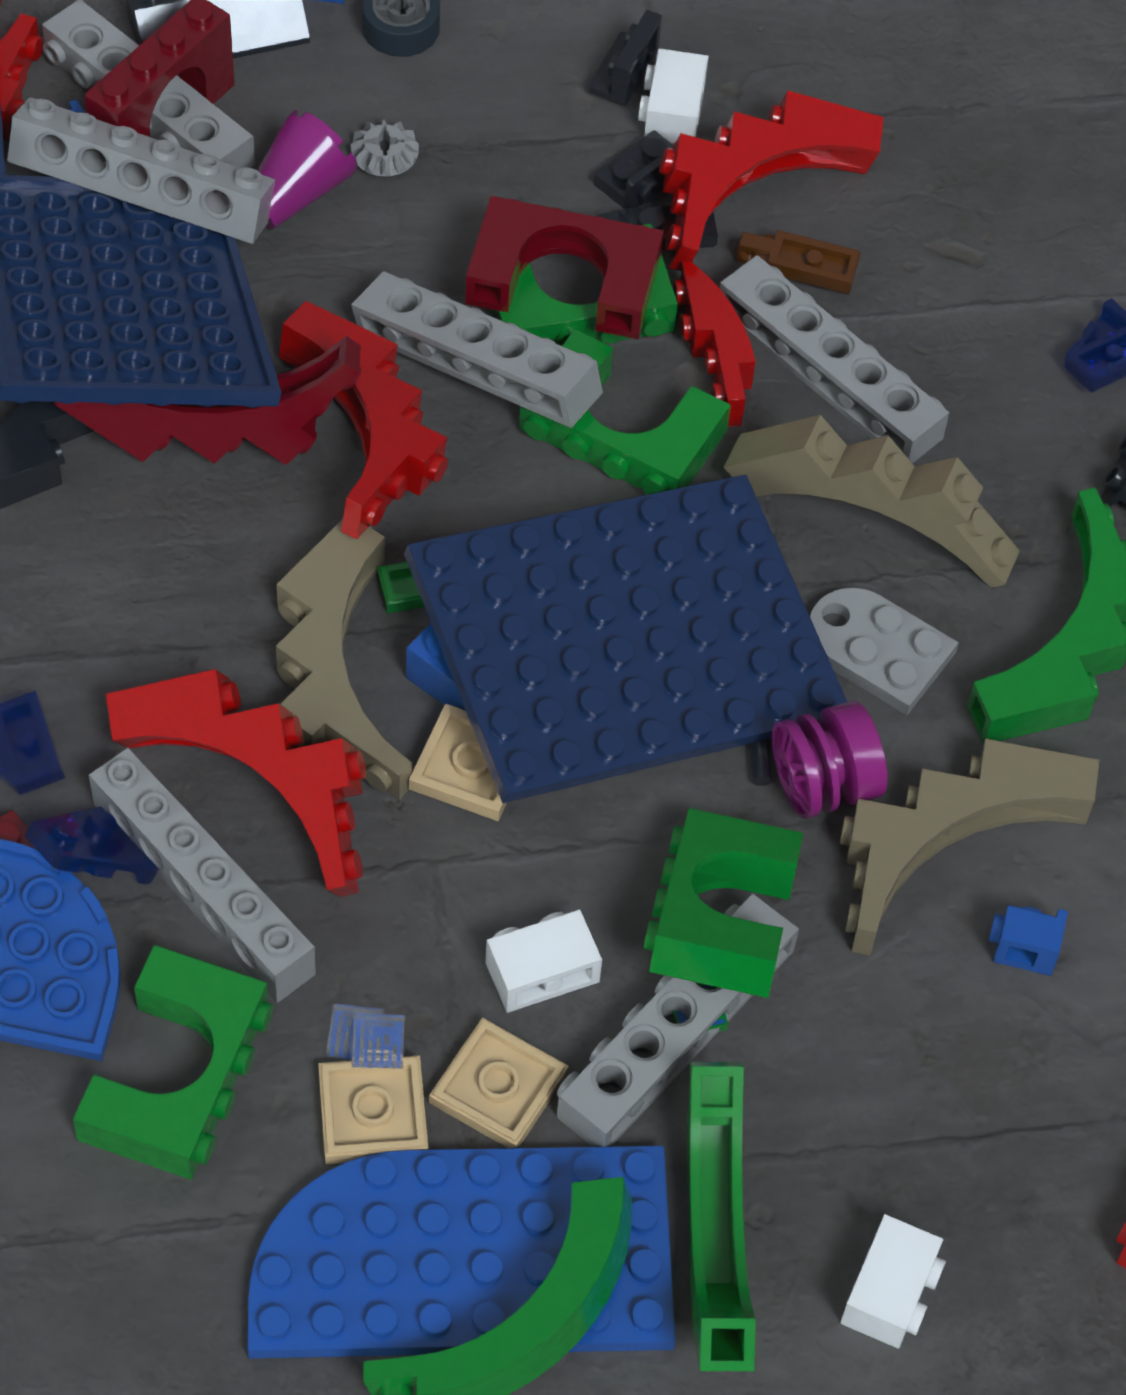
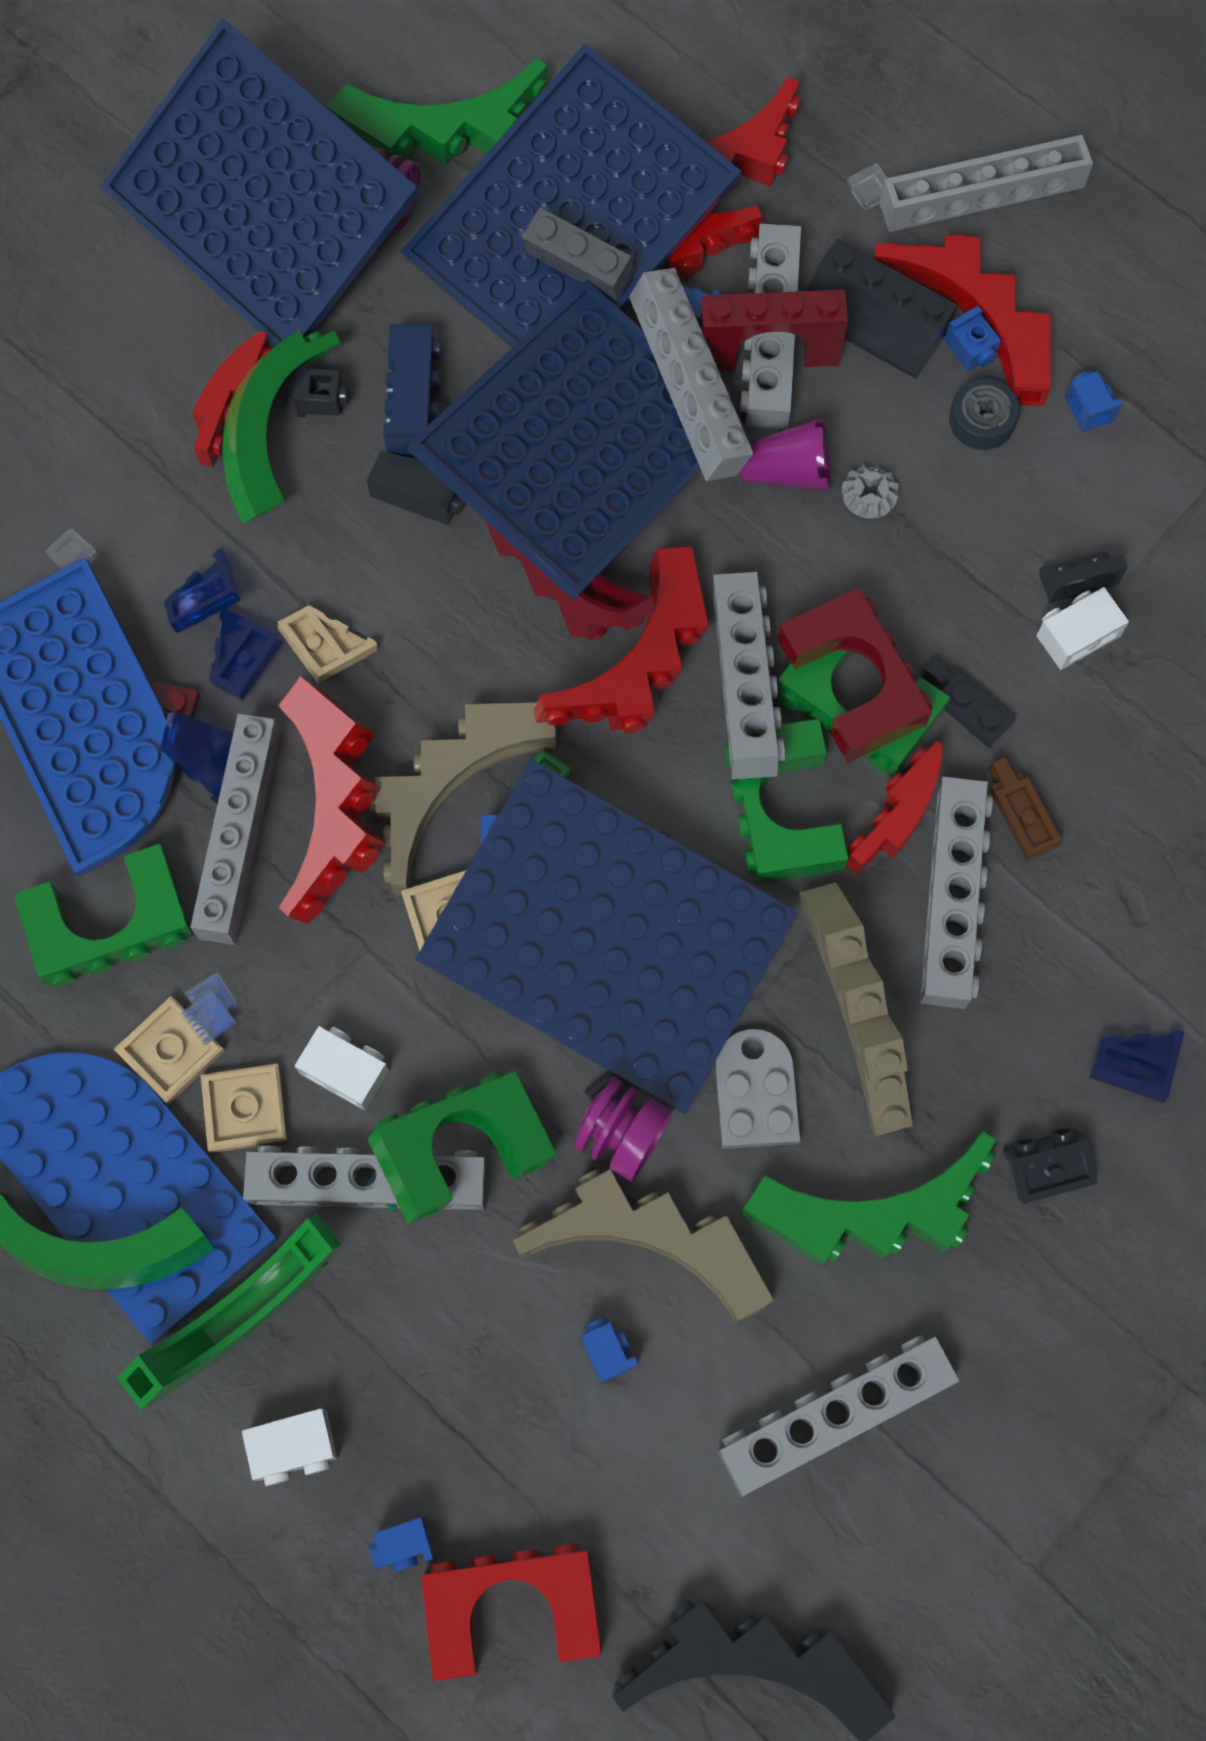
camera: 55 degrees right, 15 degrees up
black bracket [594,130,674,209] -> none
red arch [659,90,884,271] -> none
none -> tan wing [278,605,378,684]
none -> blue brick [369,1517,436,1572]

